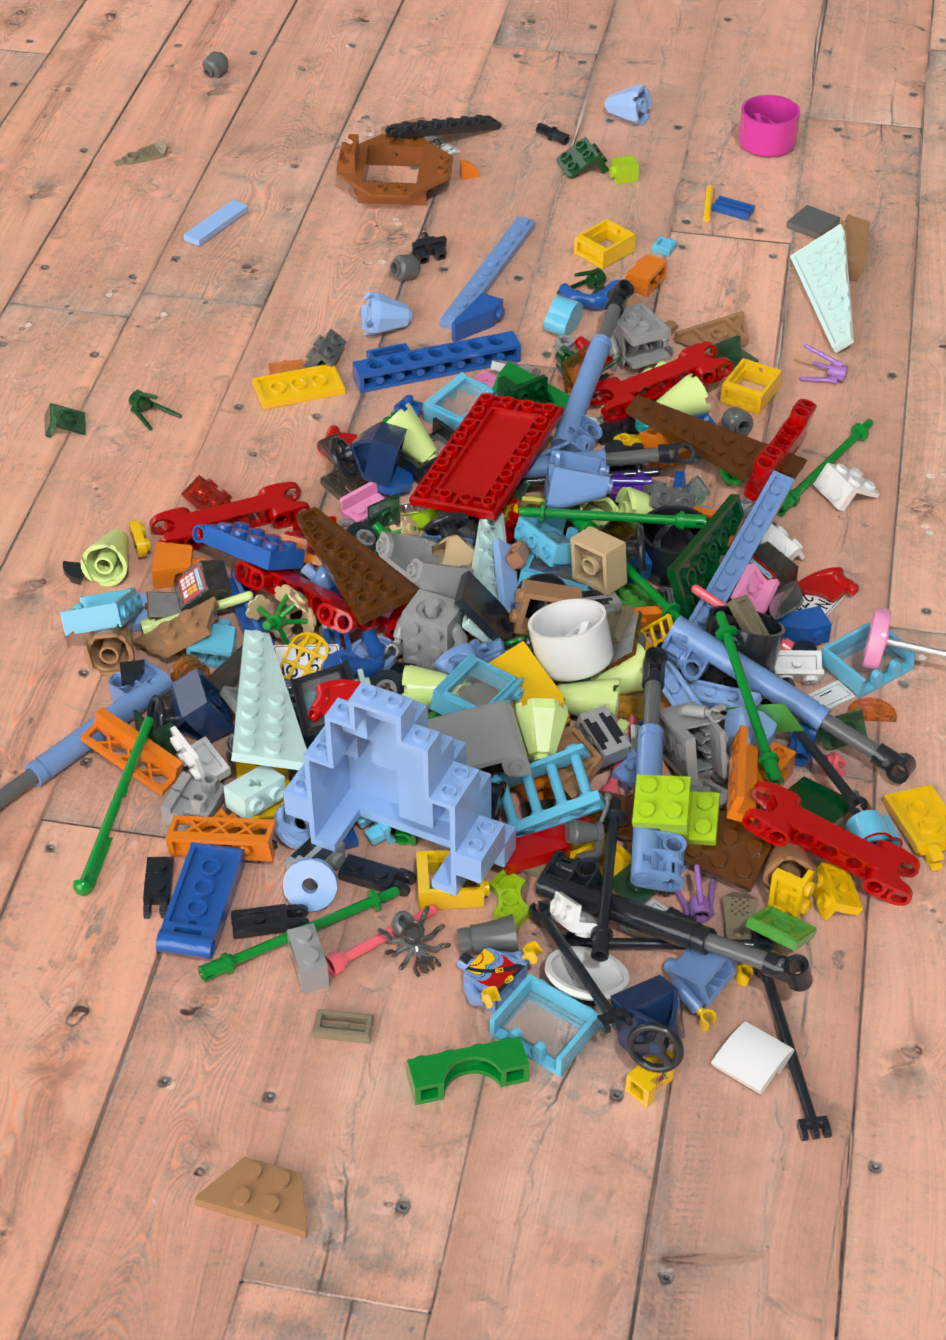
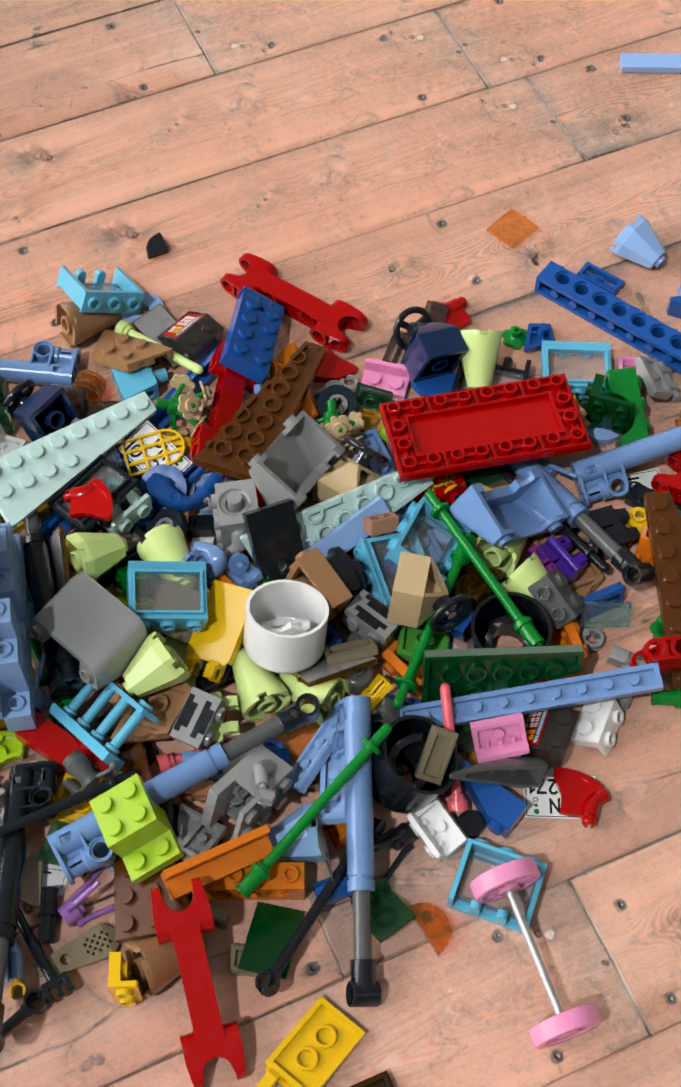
camera: 55 degrees right, 15 degrees up
clear green piece [44,403,86,438] -> none
yellowish green cone [81,529,129,587] -> none
black tile [119,659,145,686] -> none
dark green plant [129,389,182,431] -> none
yellow plate [129,520,151,558] -> none
orange torso [152,542,207,589] -> none
clear red bracket [181,475,232,510] -> none
yellow tile [252,364,345,410] -> none
dark grey bracket [304,329,347,368] -> none
bright green tile [745,905,817,951] -> none
white sticker [808,680,855,708] -> none
yellow bracket [813,862,863,920] -> none
coral plate [820,751,846,777] -> none
medium azure piece [845,810,903,847] -> none

